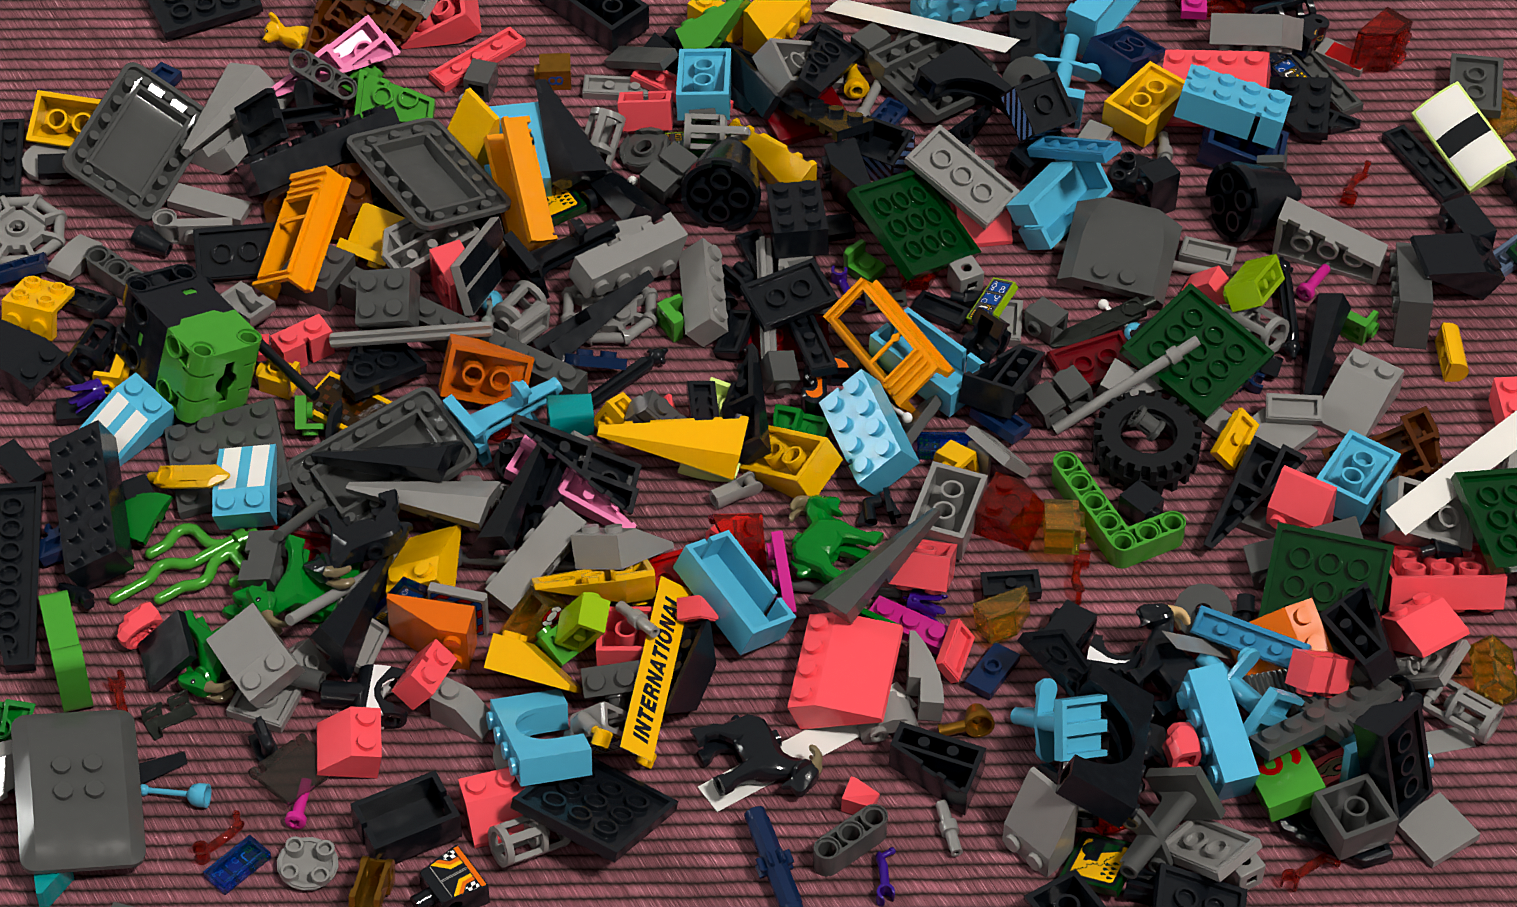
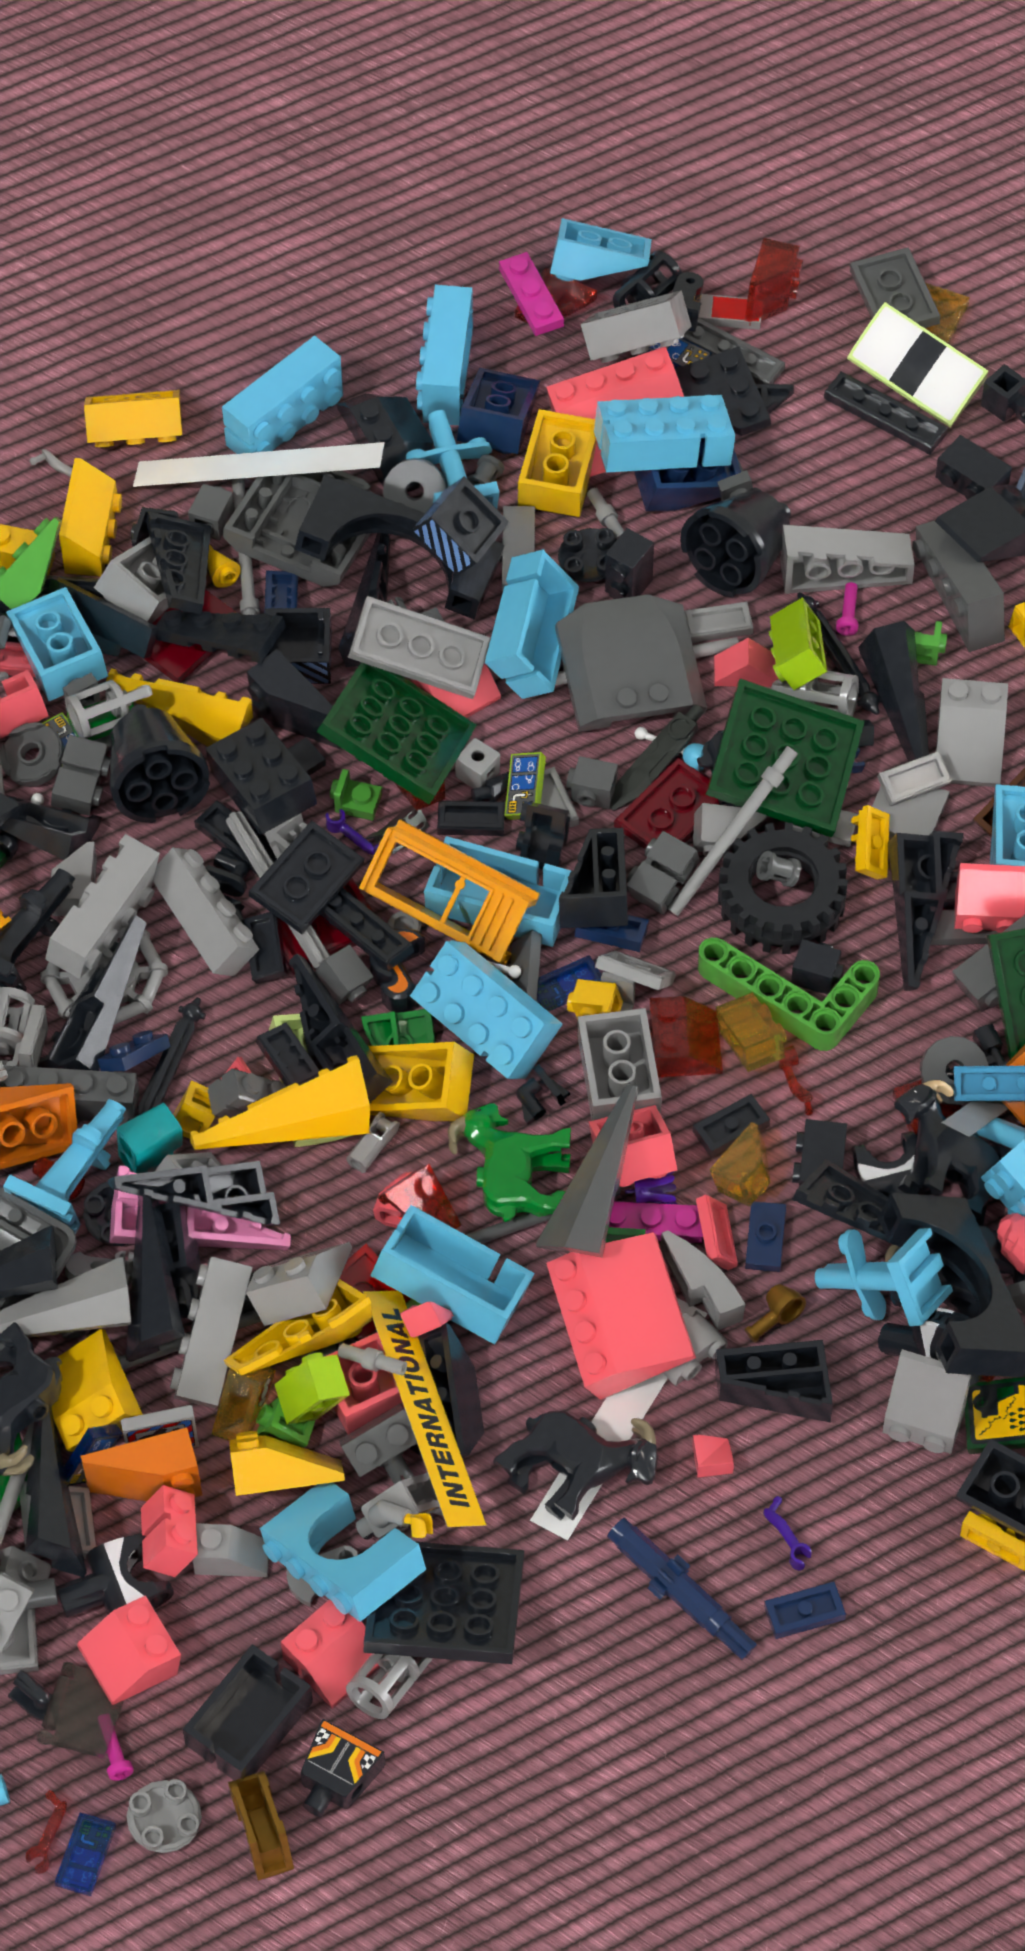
camera: 25 degrees left, 10 degrees up
bright green bracket [656,294,684,343] -> none
dark pink plate [766,530,797,622] -> none
dark grey beam [813,804,888,877] -> none
light grey bar [935,800,963,857] -> none
dark azure tile [1027,135,1123,163] -> none
clear red piece [1339,160,1371,207] -> none
none -> dark grey bush [467,455,505,486]

